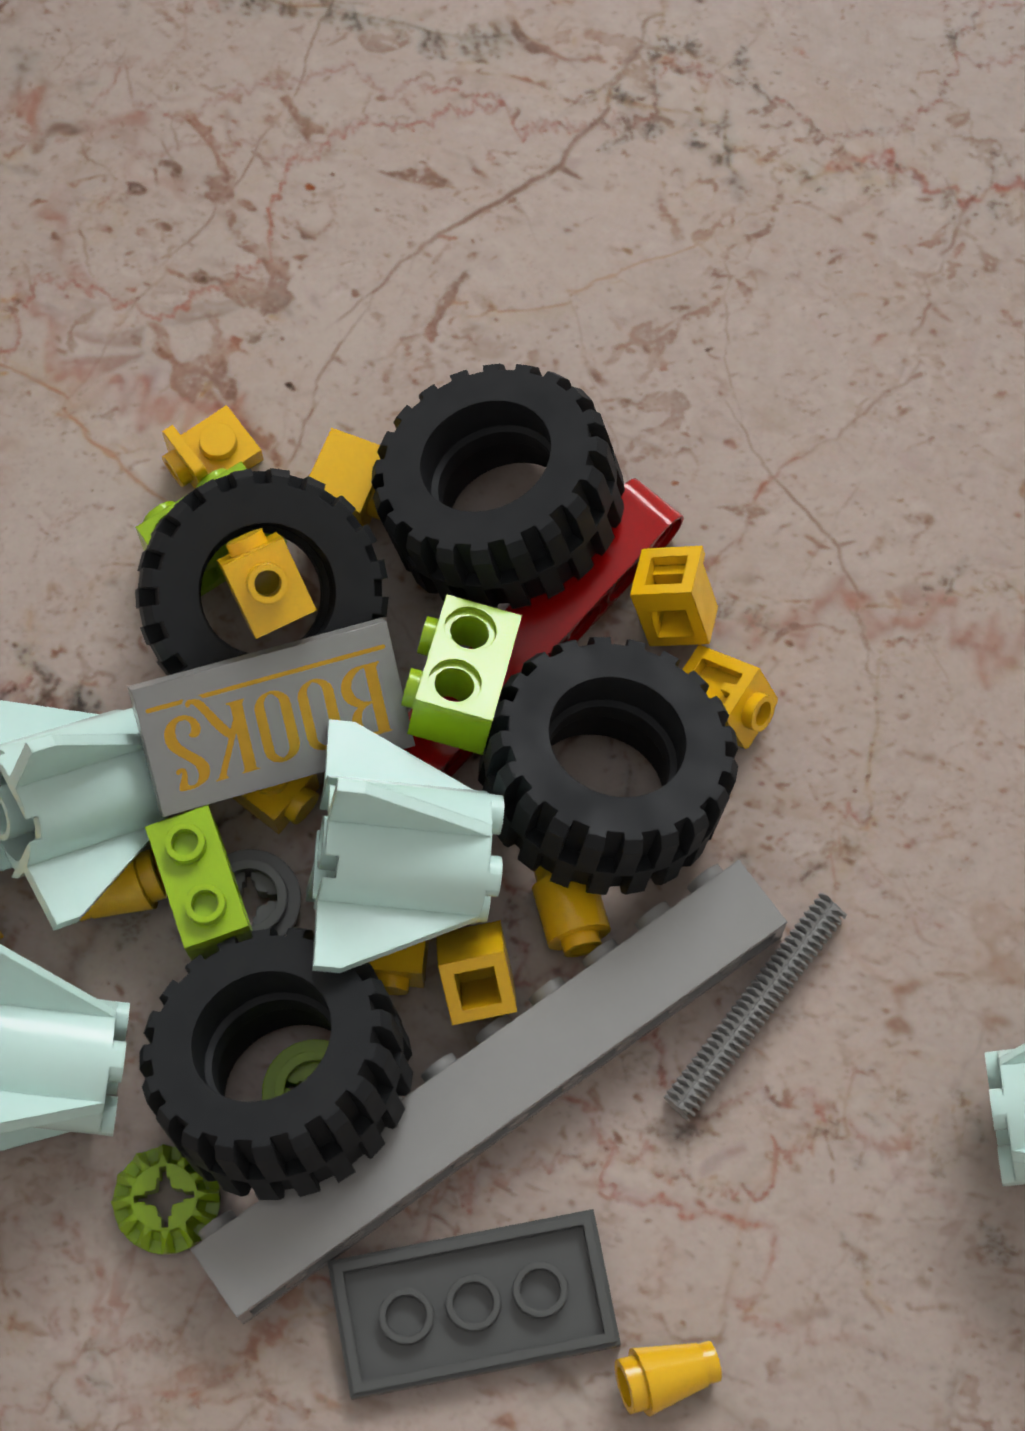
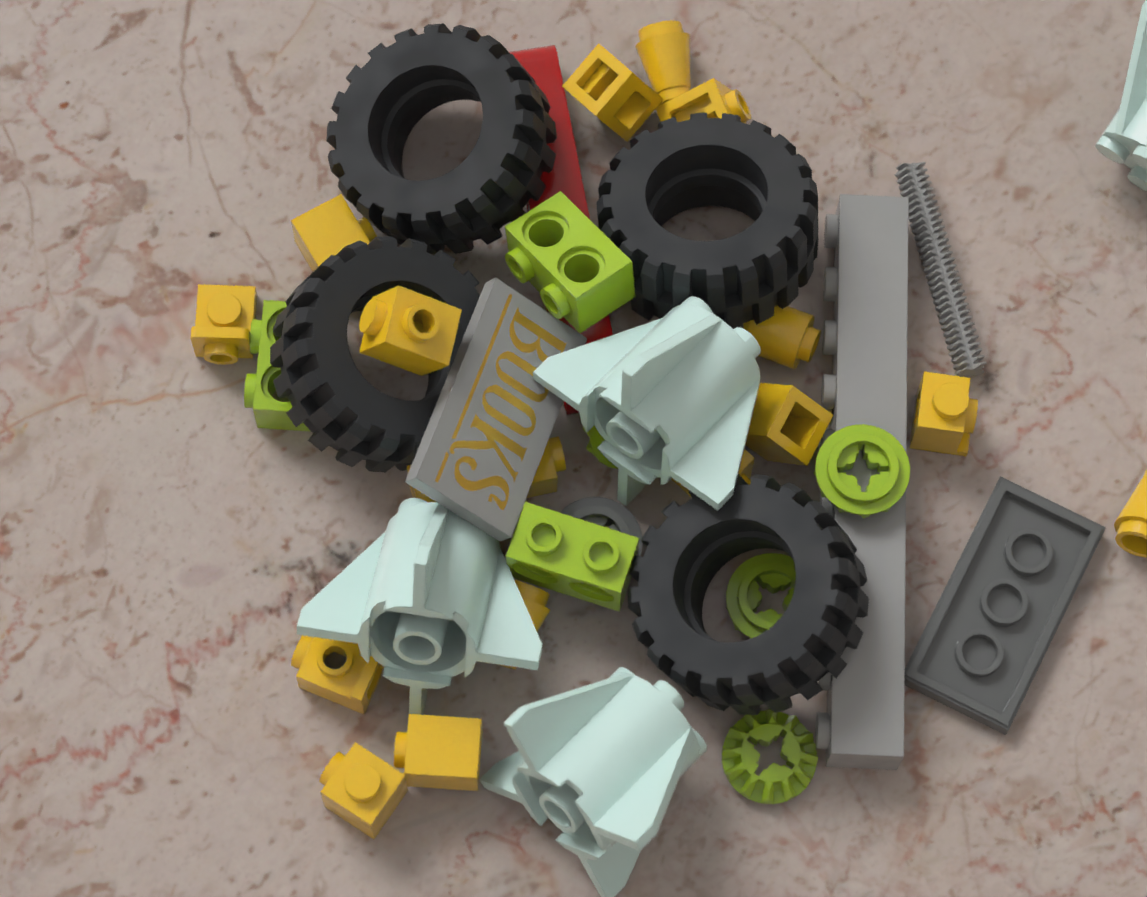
camera: 55 degrees left, 0 degrees up
none -> yellow cone [635,20,691,106]
none -> lime gear [814,424,910,519]
none -> yellow brick [909,371,978,457]

